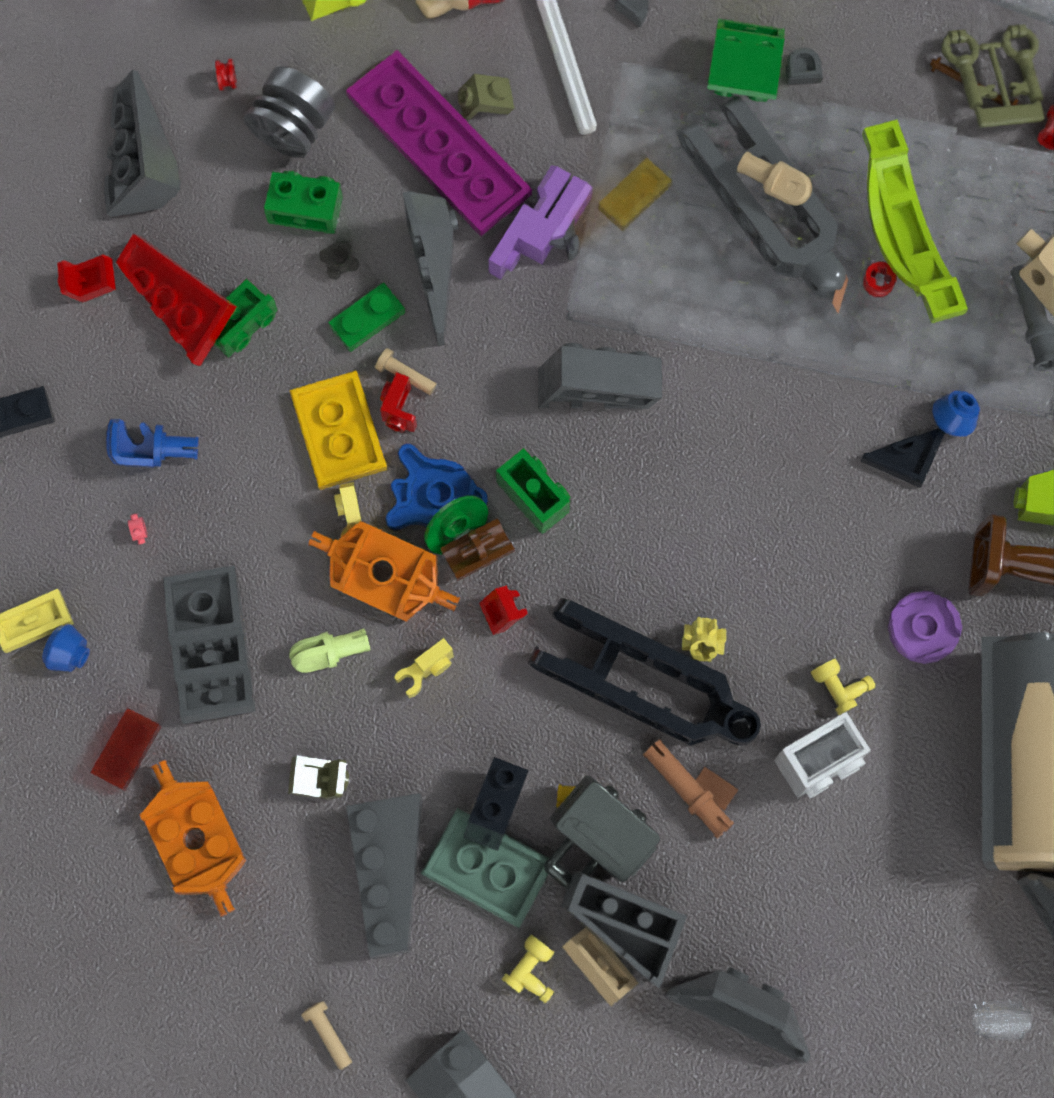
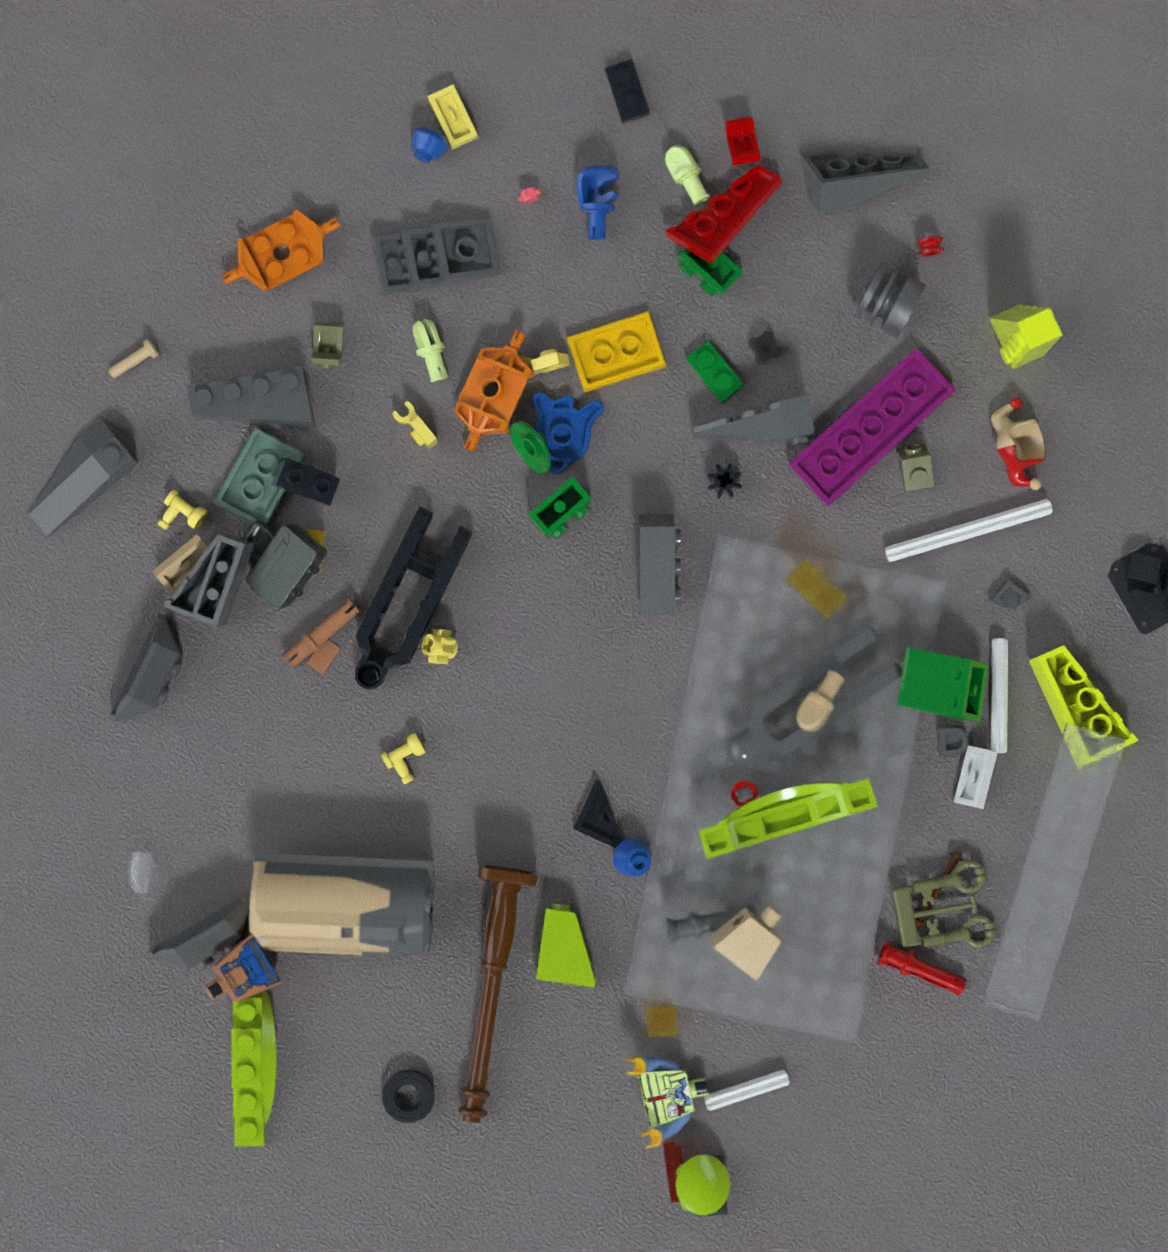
camera: 90 degrees right, 10 degrees up
clear red plate [90,708,162,791] -> none
green brick [264,171,343,234] -> none
tan piece [375,348,437,396] -> none
red bracket [380,372,417,433] -> none
reddish brown hips [440,518,515,581] -> none
red tile [479,585,528,635] -> none
medium lavender plate [489,165,593,279] -> none
white piece [774,712,871,799] -> none
nougat sticker [832,276,848,314] -> none
medium lavender tile [888,591,962,664] -> none
none -> yellowish green arm [664,145,710,206]
none -> black gear [707,463,742,499]
none -> white plate [954,746,997,809]
none -> white axle [991,638,1008,753]

